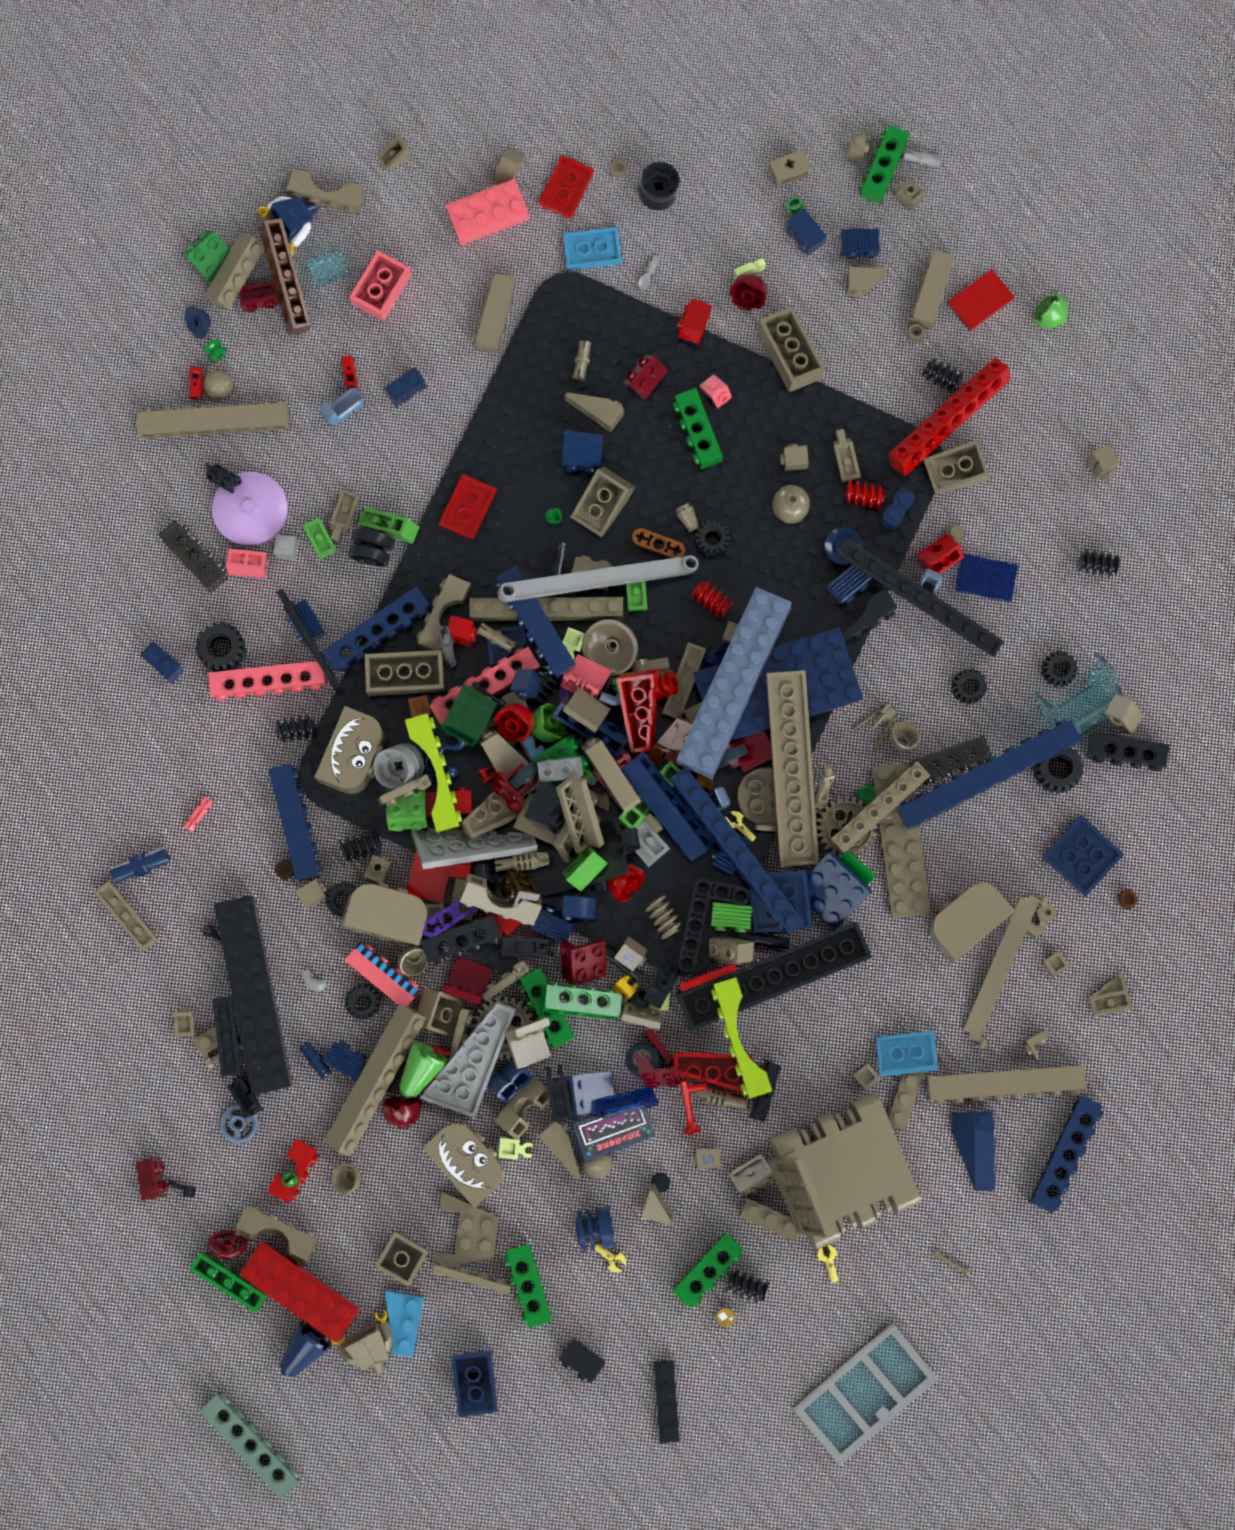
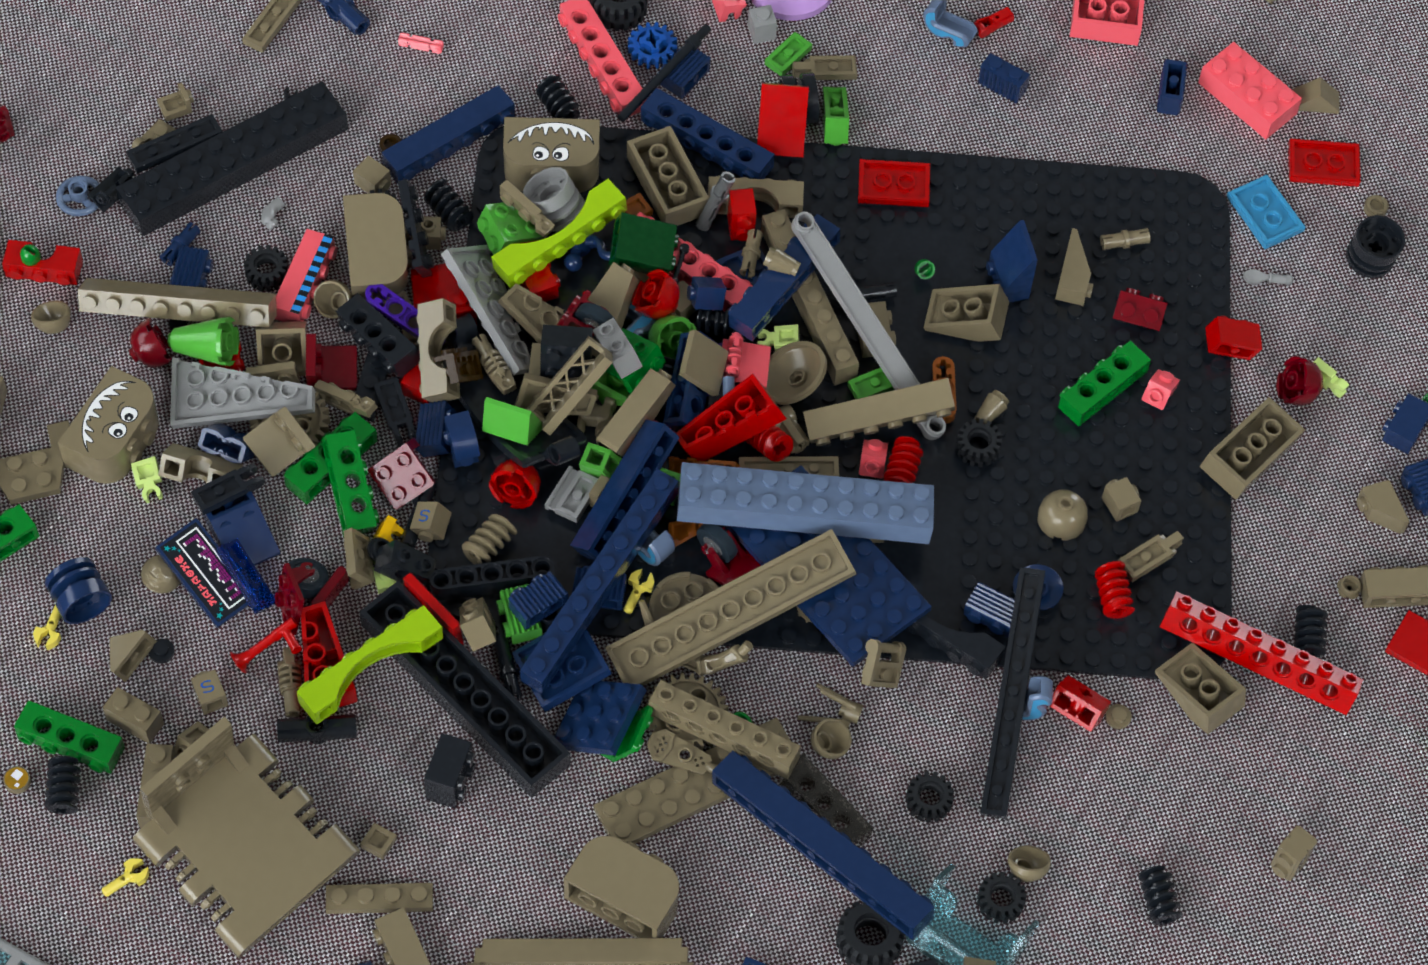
camera: 65 degrees right, 20 degrees down
dark tan brick [473,273,517,354] -> none
dark tan slope [538,1121,581,1181] -> none
dark azure tile [875,1030,938,1077] -> none
dark blue brick [881,488,915,531] -> none
clear blue tile [955,553,1018,603] -> none
none -> dark tan brick [103,687,164,744]
none -> black wing [398,179,434,278]
none -> black brick [424,733,476,809]
none -> dark blue brick [508,571,568,630]
none -> blue gear [628,22,677,69]
none -> dark tan piece [647,729,717,775]
none -> red tile [757,83,809,158]
none -> dark tan cone [763,247,801,276]
none -> dark tan brick [803,378,956,446]
none -> coral bracket [859,439,888,479]
none -> dark tan plate [861,639,906,688]
none -> dark tan piece [1007,845,1051,882]
none -> dark blue brick [1157,59,1188,115]

